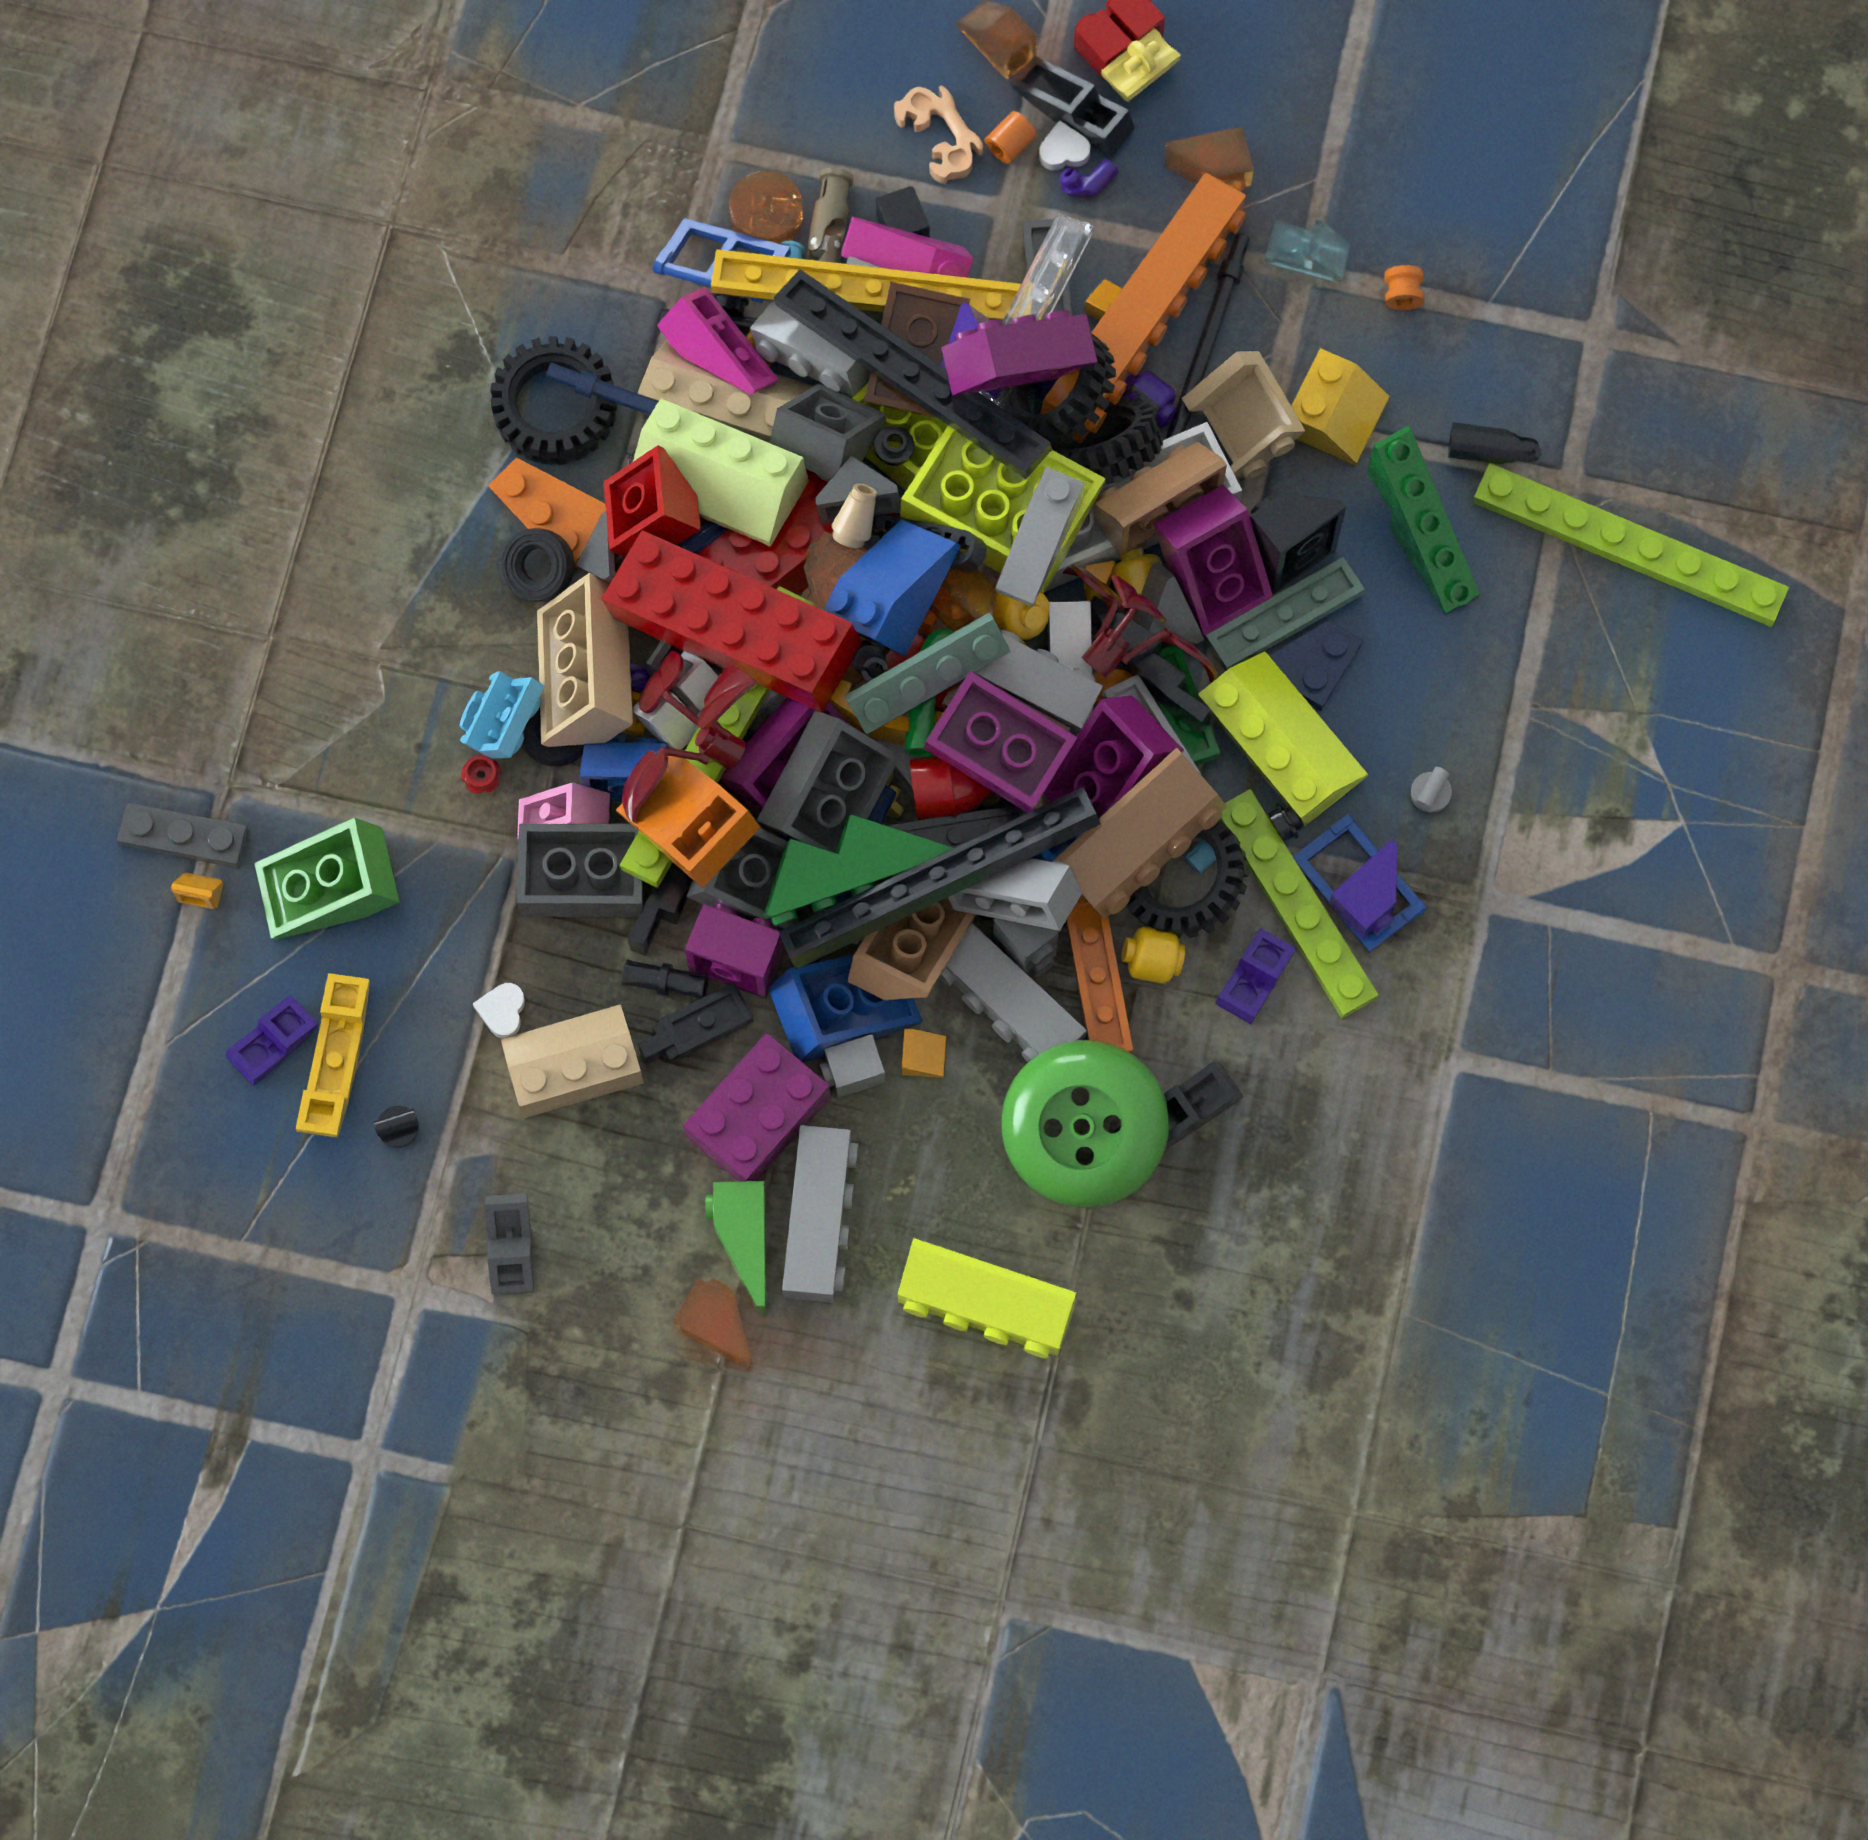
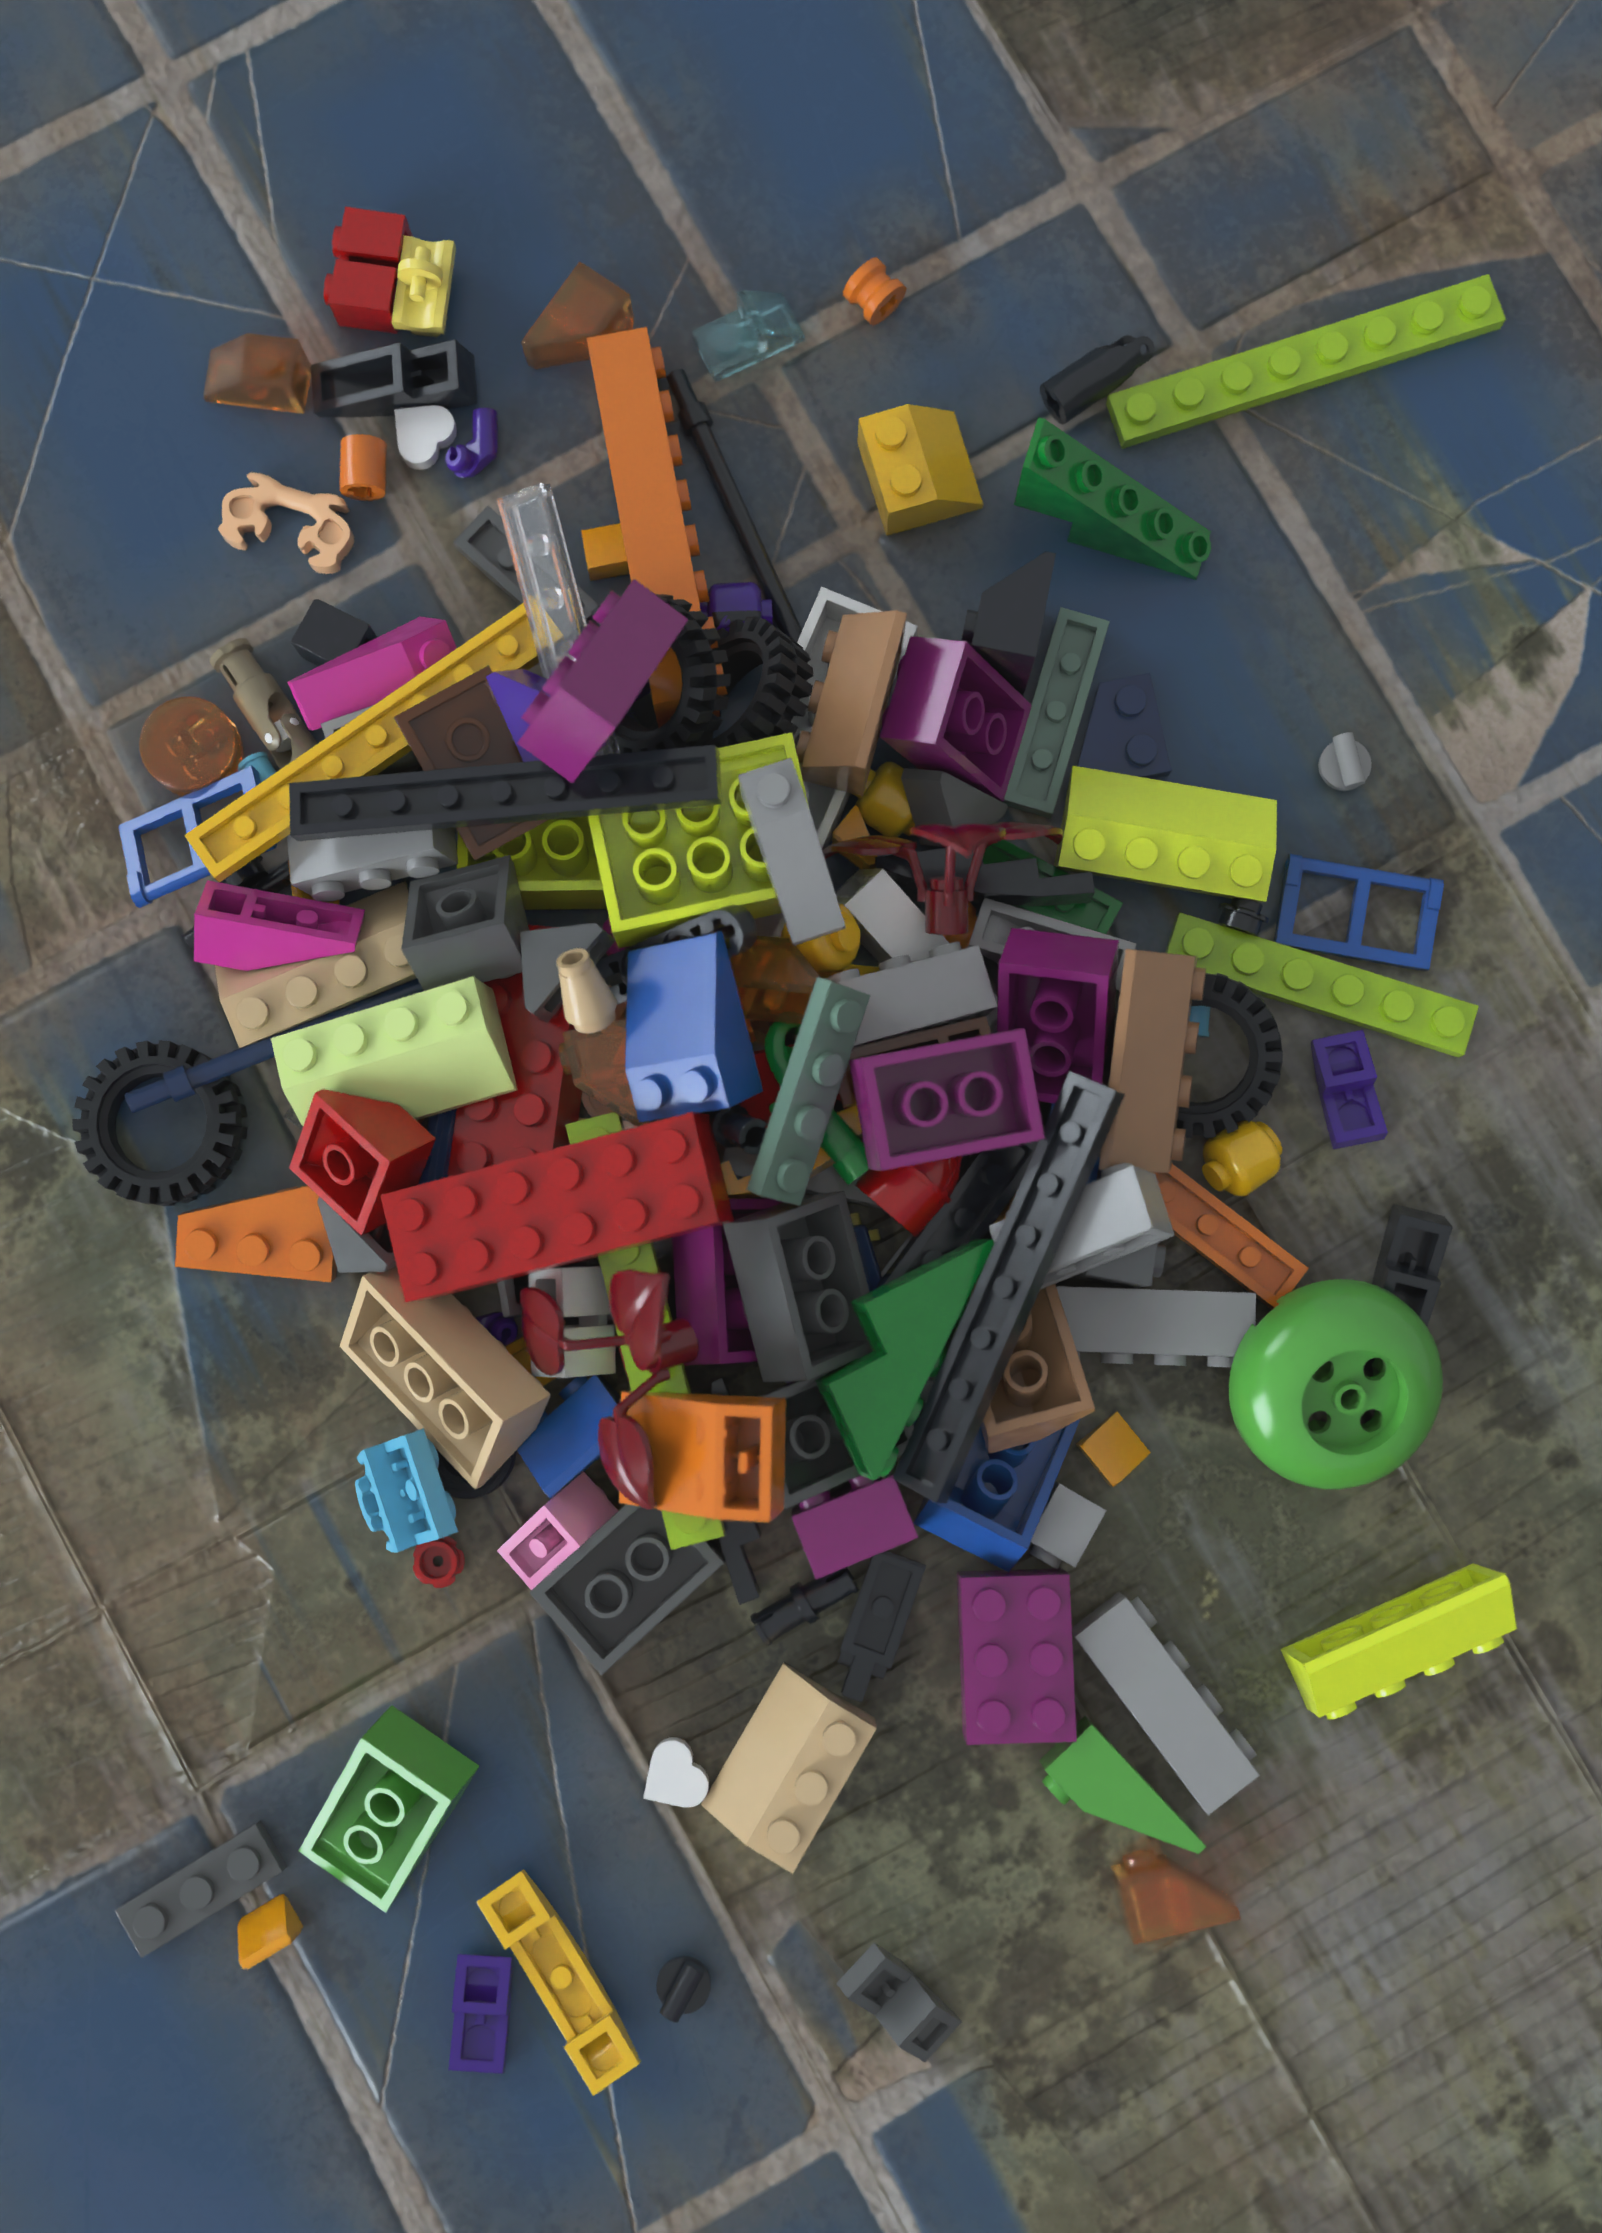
camera: 40 degrees left, 10 degrees up
black tyre [501,528,574,602] -> none
black plate [874,426,915,466] -> none
tan panel [1182,351,1305,480] -> none
dark purple slope [1329,839,1397,940] -> none

